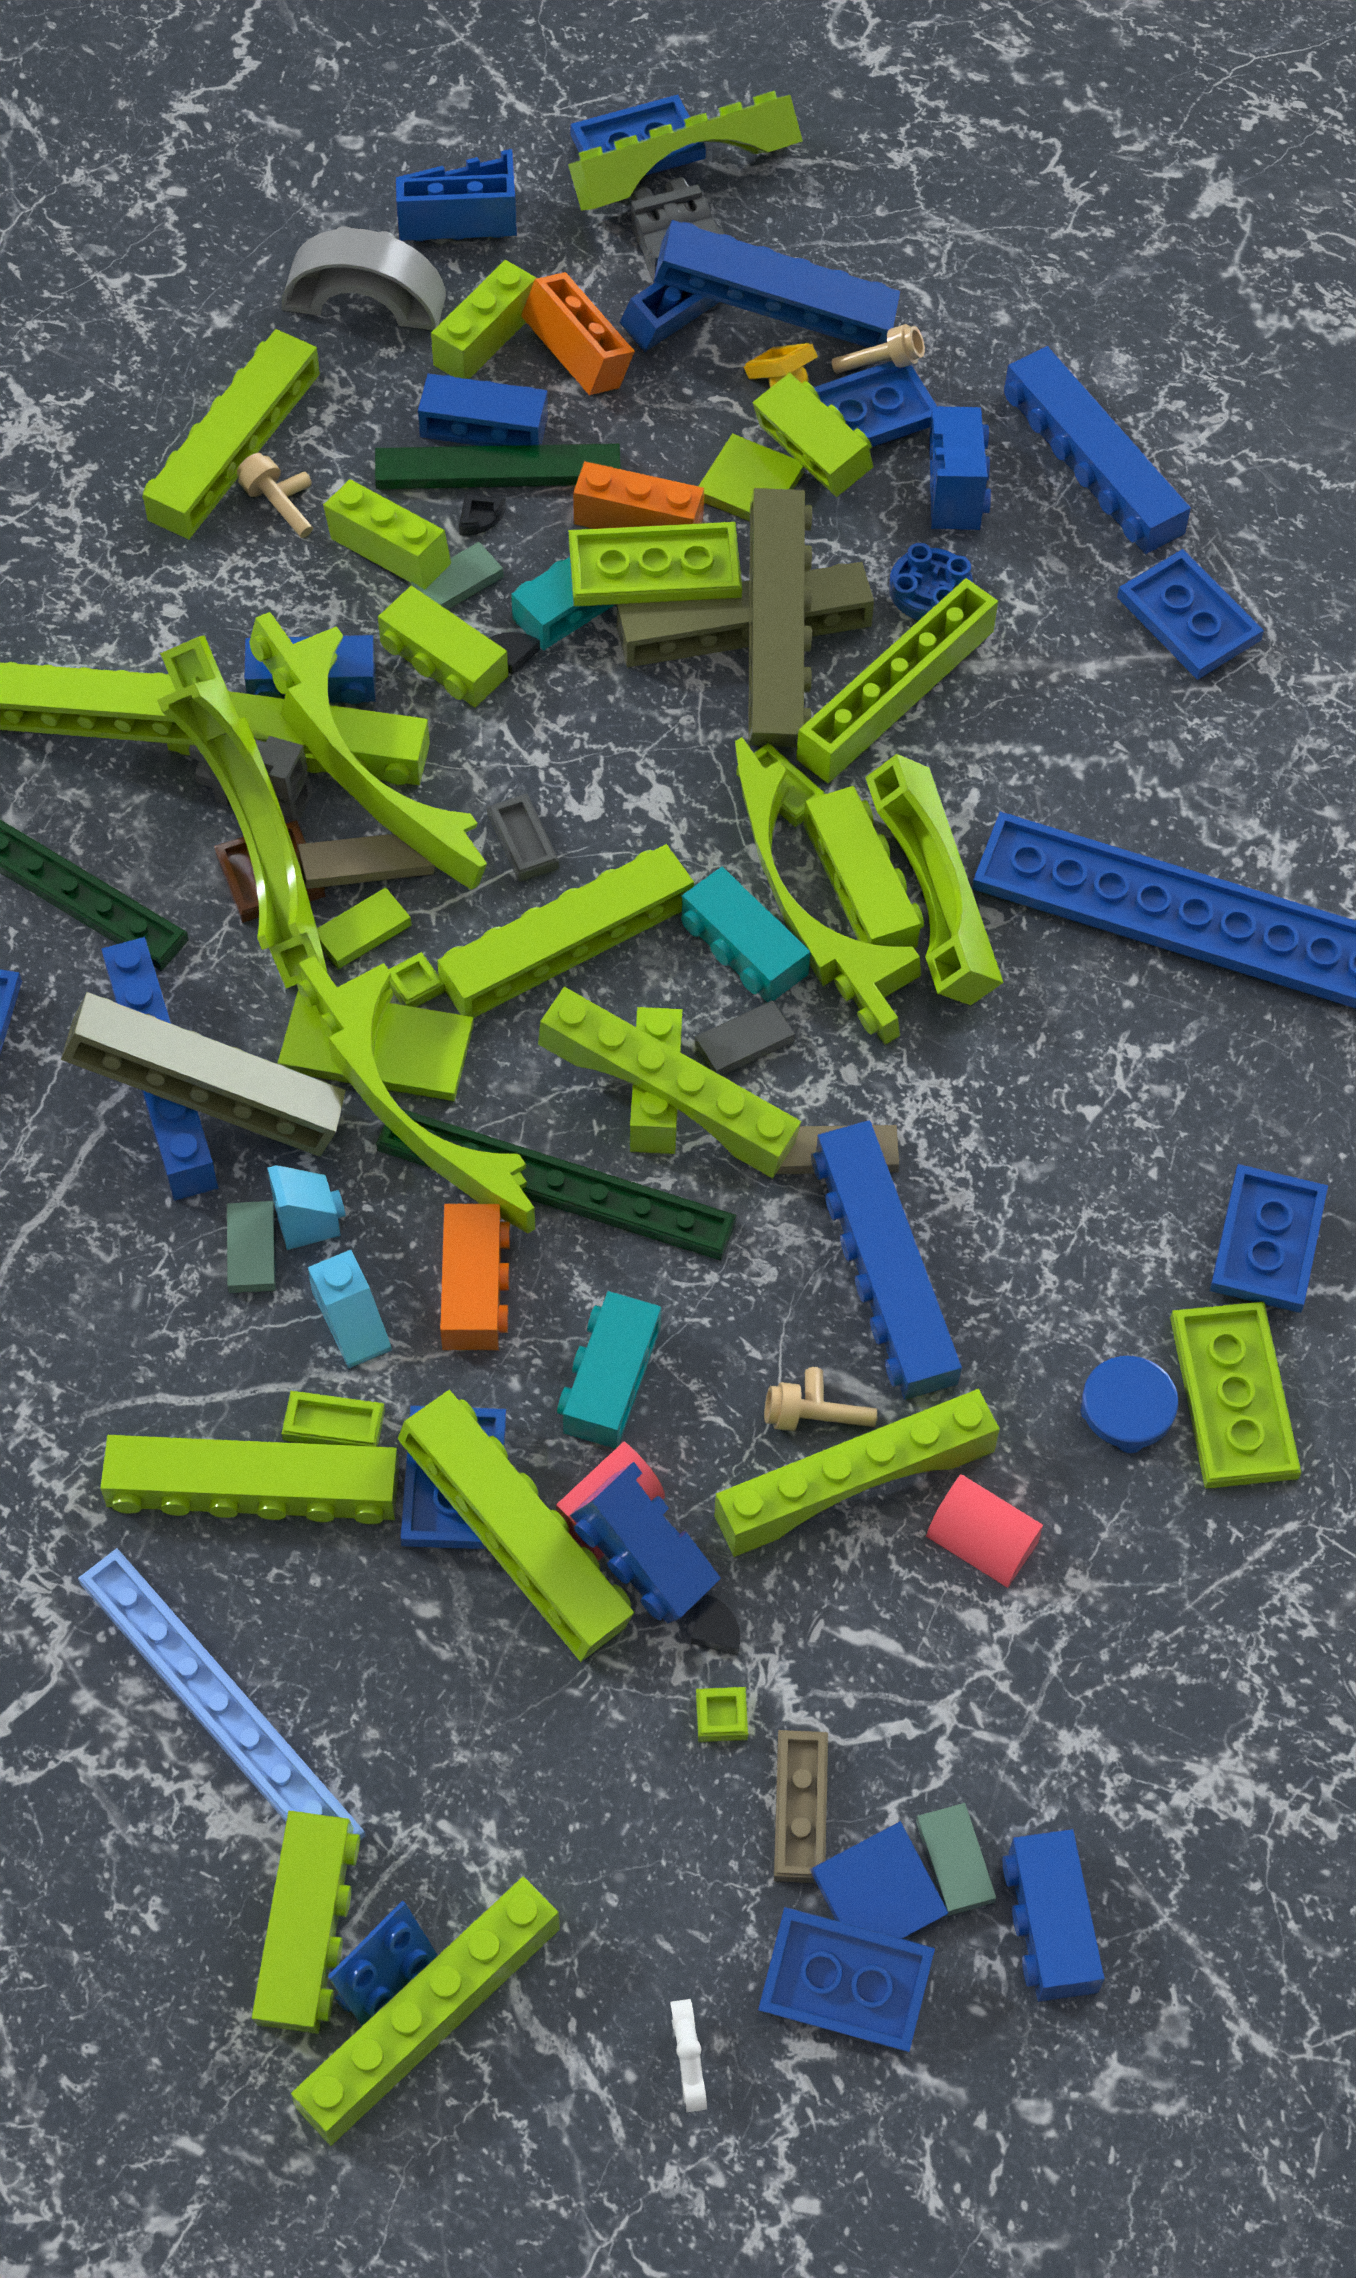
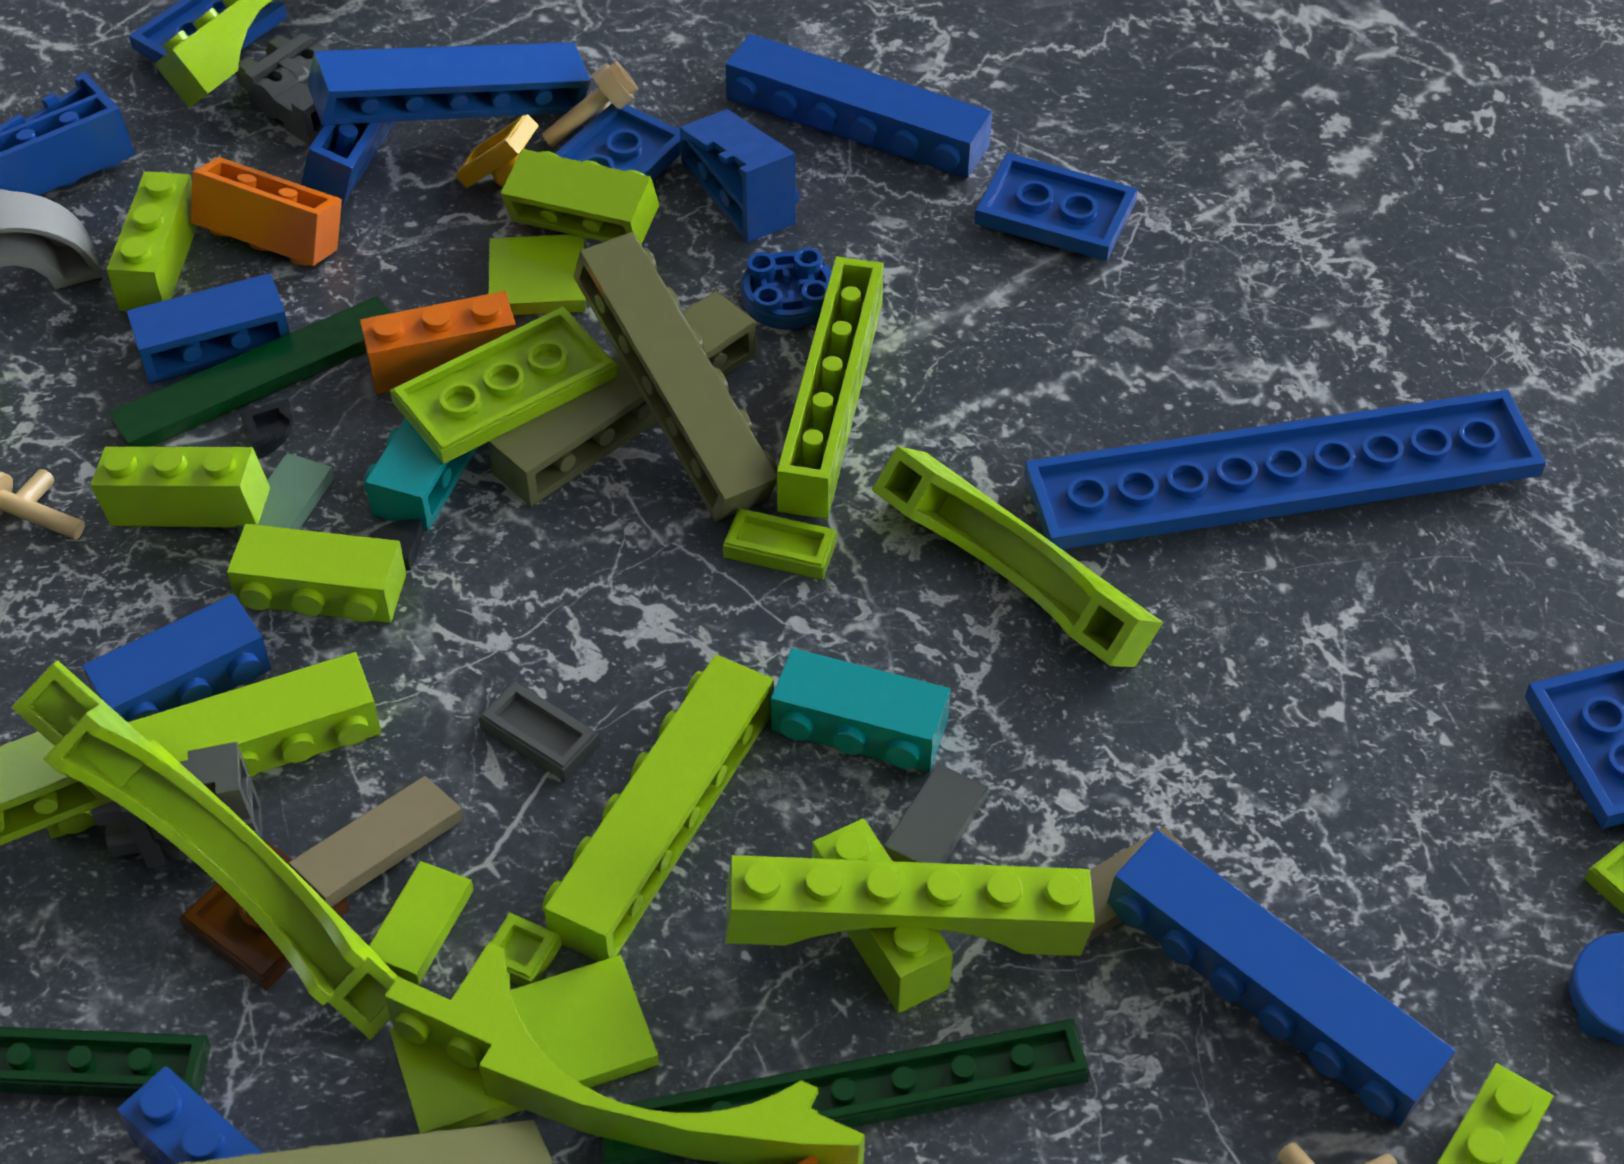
camera: 30 degrees left, 10 degrees down
lime slope [249,612,487,890] -> none
lime slope [735,737,921,1045] -> none
lime brick [803,786,924,948] -> none

